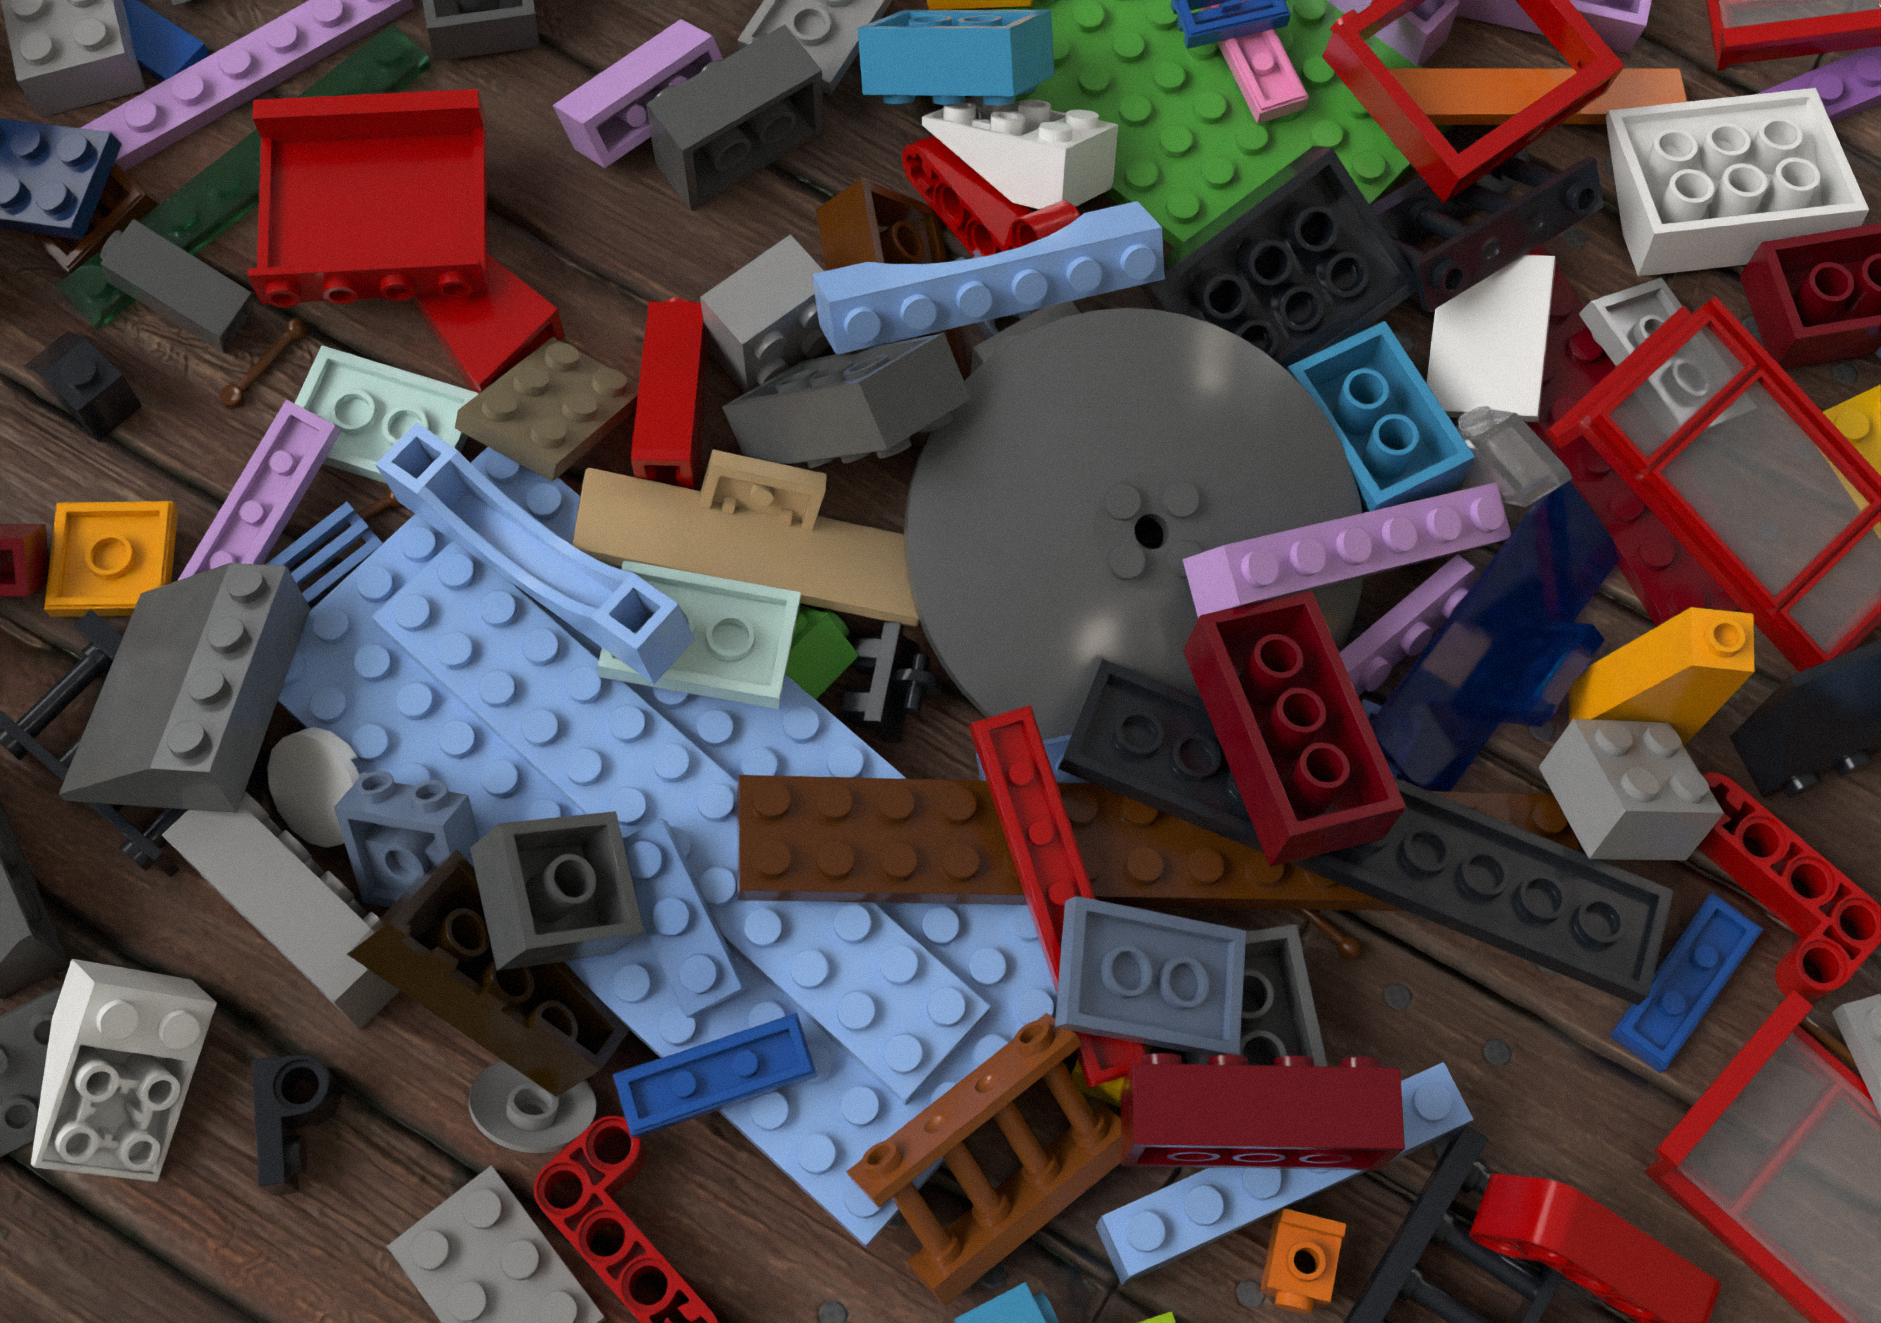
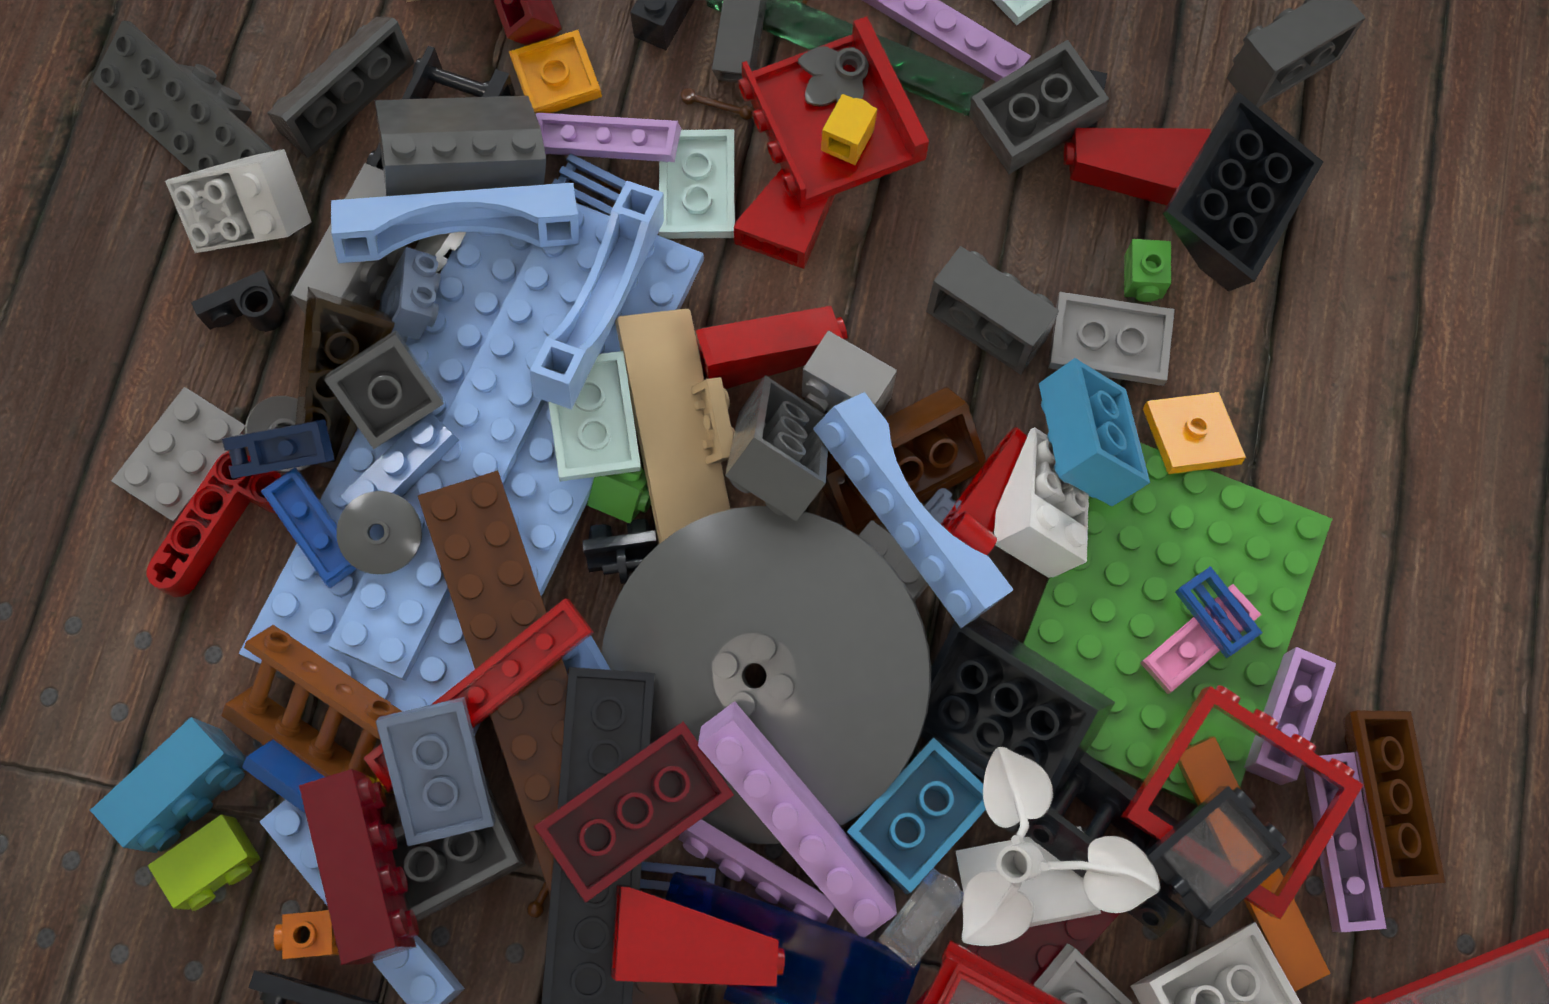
camera: 75 degrees right, 5 degrees up
dark tan plate [455,337,639,482] -> none
lavender brick [552,19,723,168] -> none
none -> dark blue plate [222,419,334,478]
none -> blue tile [242,739,325,814]
none -> light blue arch [331,183,579,263]
none -> dark grey dish [337,491,422,574]
none -> red slope [611,885,785,986]
none -> dark grey plate [798,46,869,107]
none -> yellow brick [821,94,877,165]
none -> white plant [962,747,1160,946]
none -> window [1144,786,1292,928]

